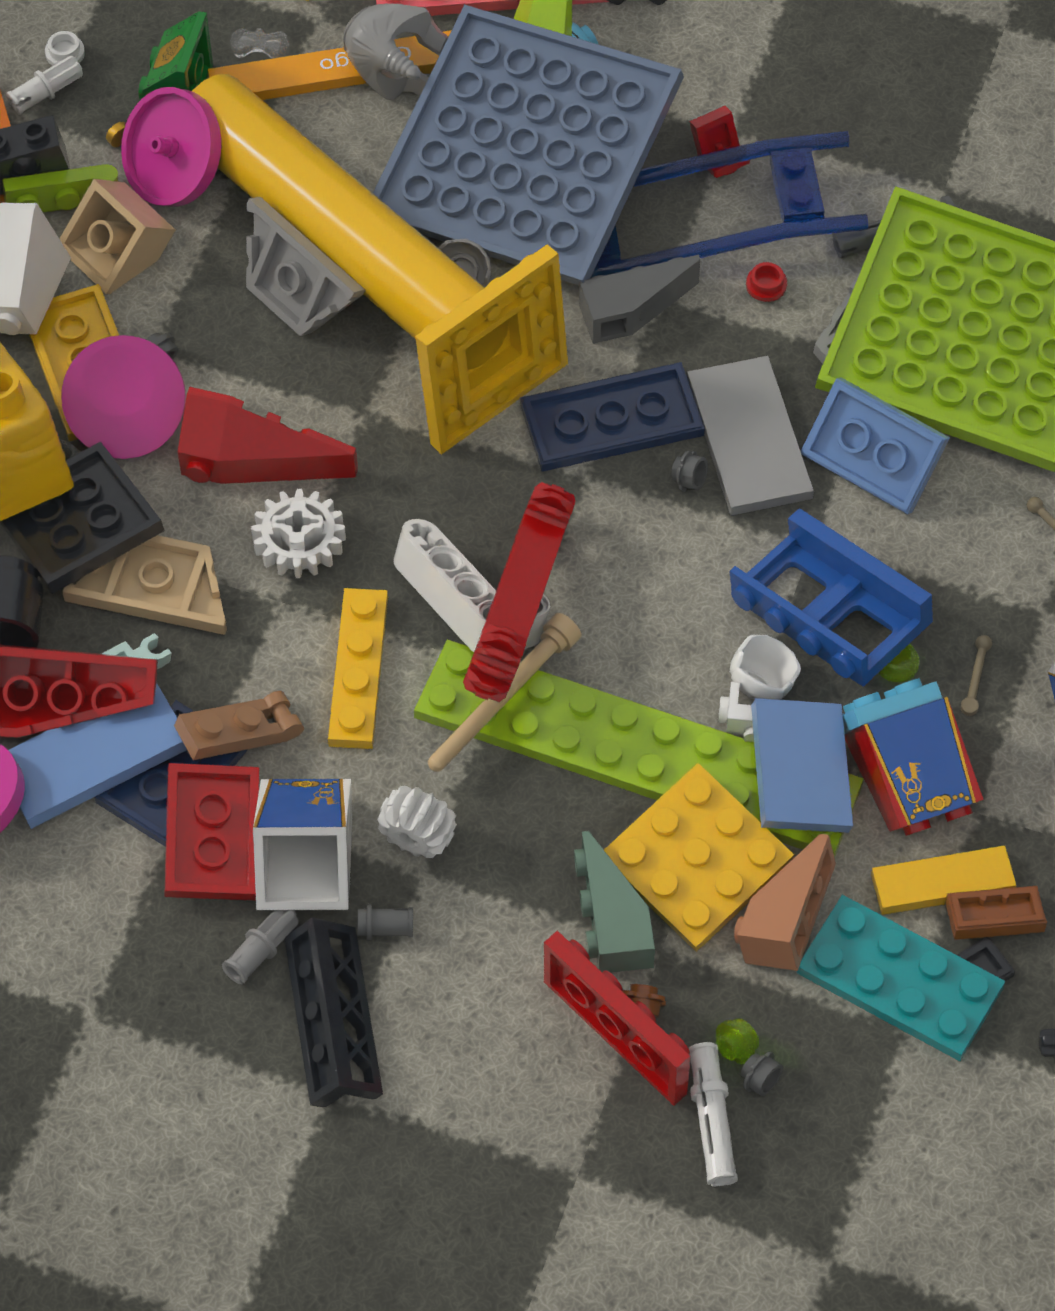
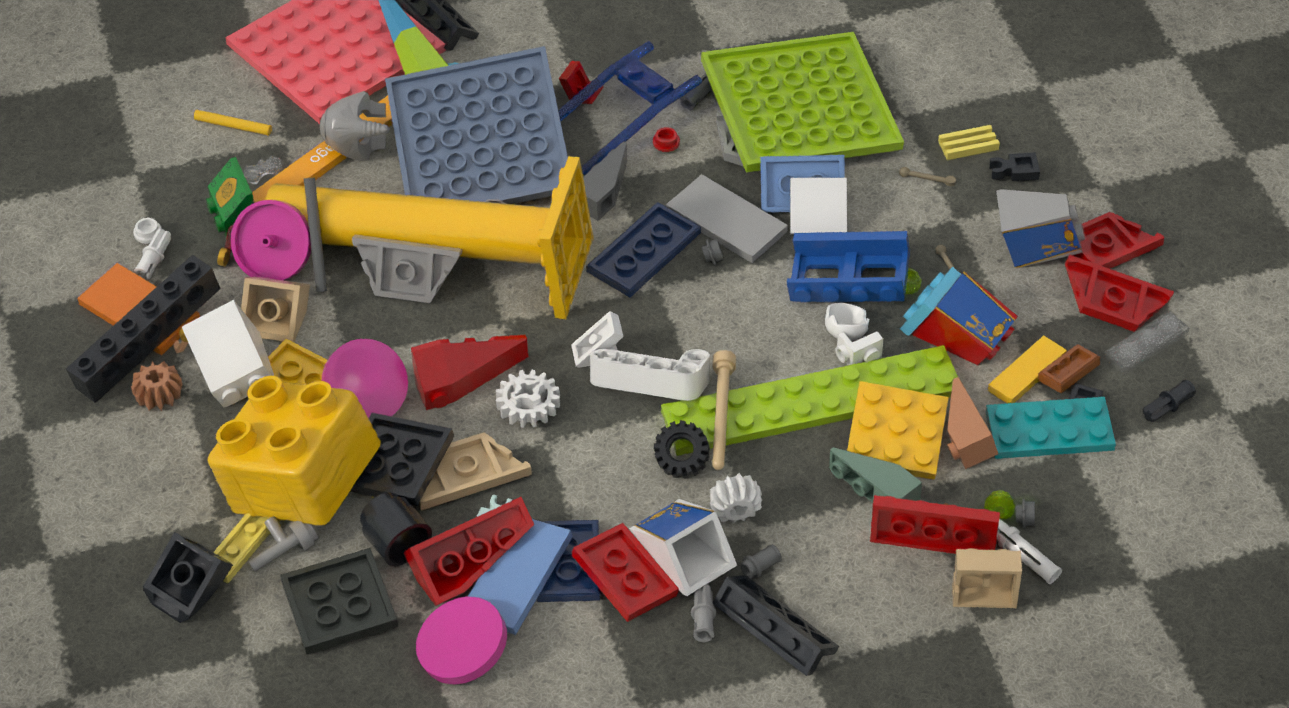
camera: 35 degrees left, 10 degrees down
lime plate [3,164,118,212] -> none
medium nougat plate [174,691,304,760] -> none
yellow plate [328,588,388,749] -> none
red arm [463,482,575,702] -> none
medium blue tile [751,698,853,833] -> none
none -> dark grey bar [304,178,327,292]
none -> white slope [571,311,623,368]
none -> black tyre [653,420,710,479]
none -> white tile [790,178,847,235]
none -> tan piece [952,548,1022,608]

